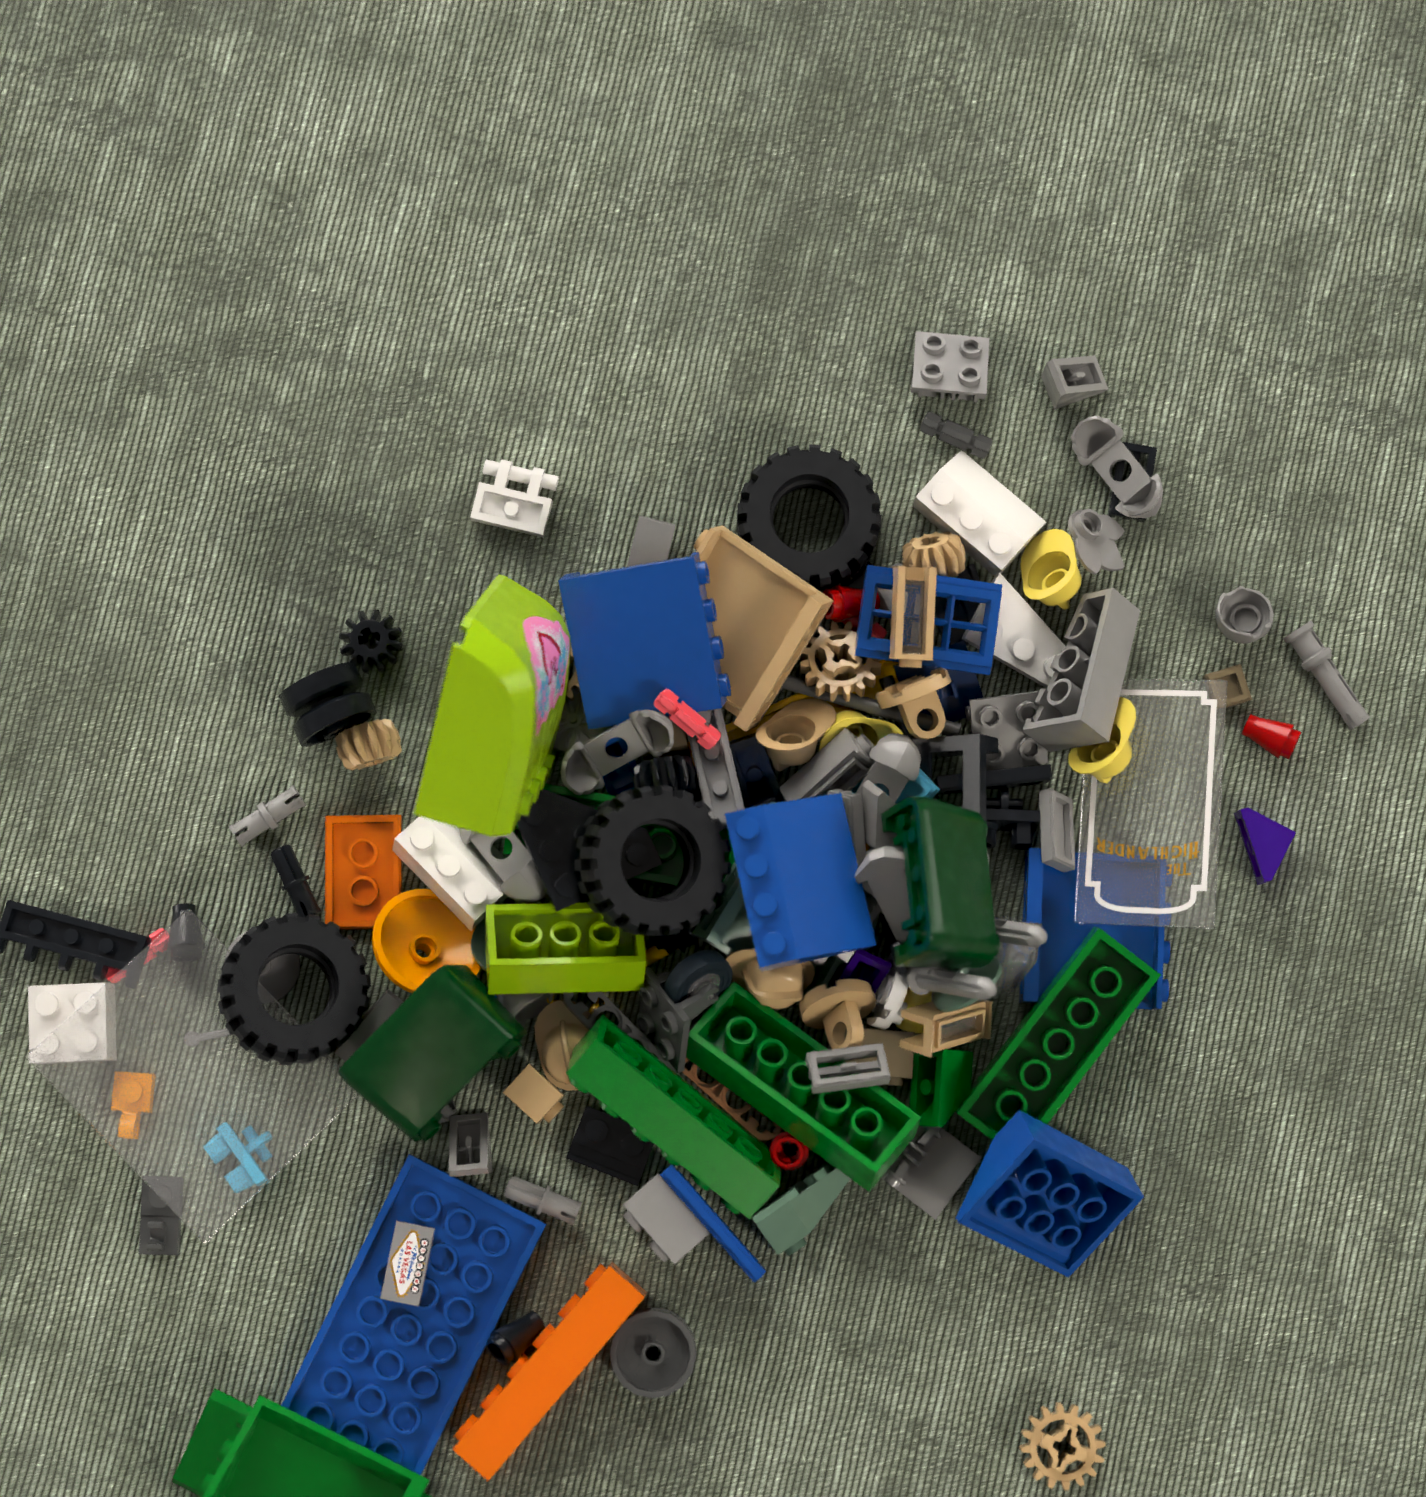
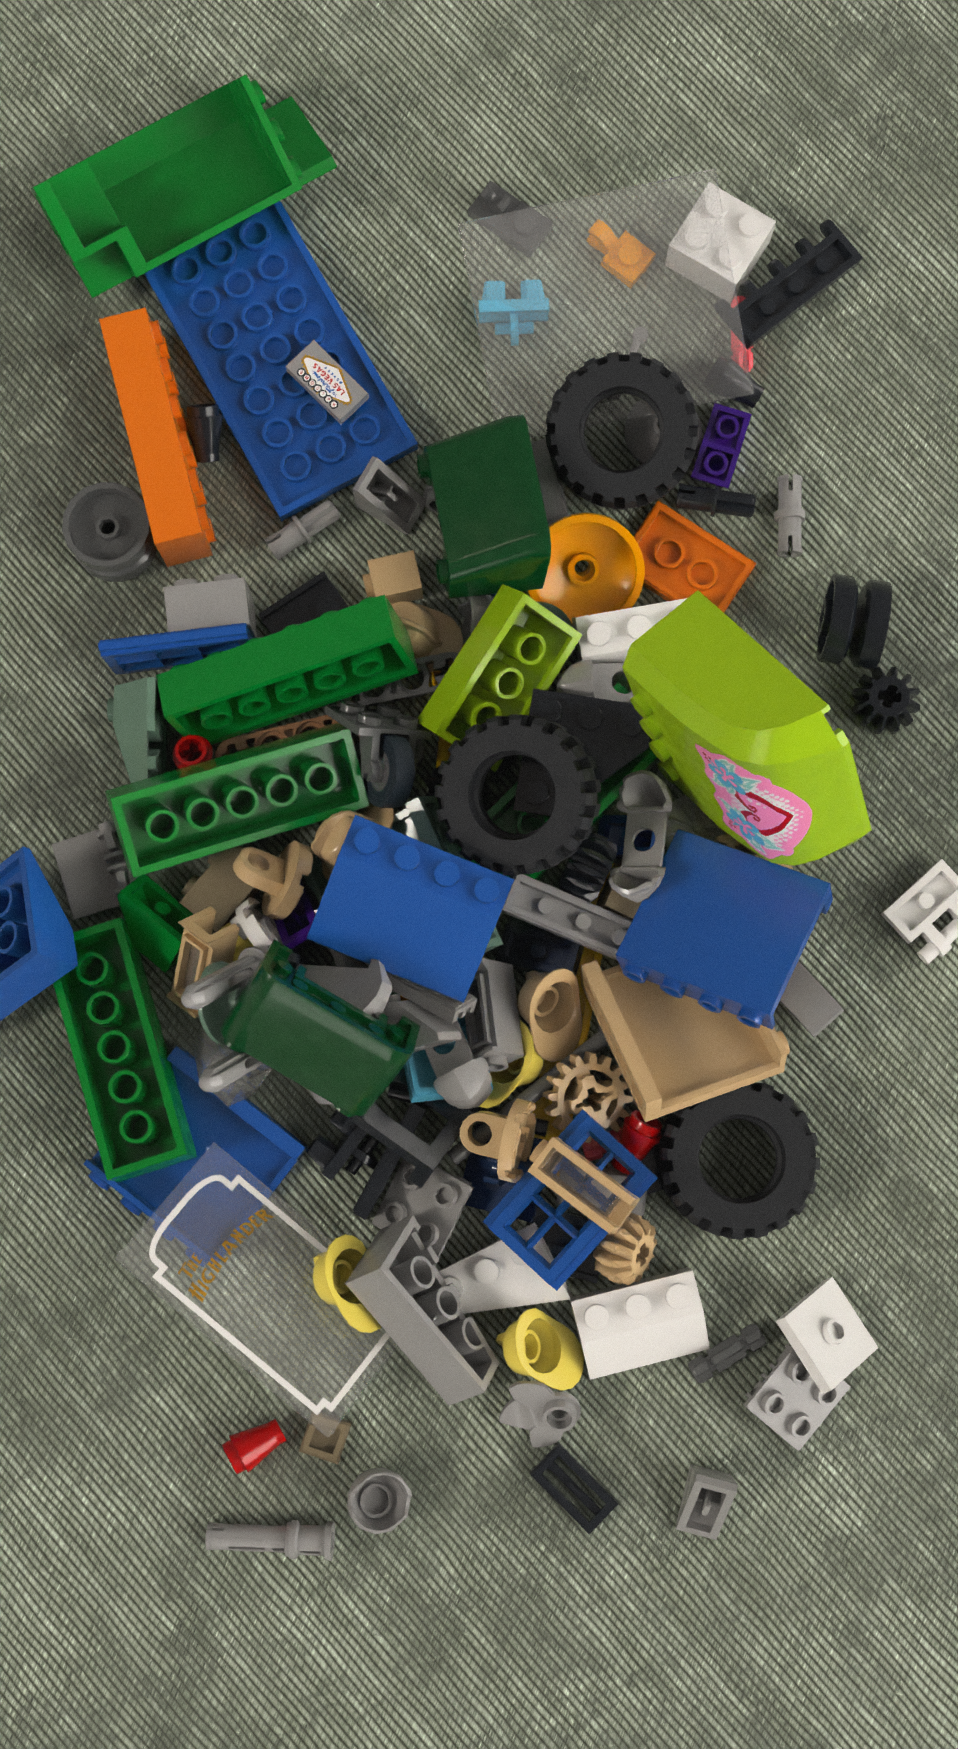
camera: 125 degrees right, 0 degrees up
tan gear [335,719,402,770] -> none
coral axle [653,689,721,750] -> none
light grey tile [805,1043,891,1094] -> none
light grey tile [1039,788,1075,872] -> none
light grey piece [1071,416,1163,518] -> none
dark purple slope [1234,807,1296,885] -> none
none -> dark purple slope [691,403,752,489]
none -> white plate [776,1277,878,1394]

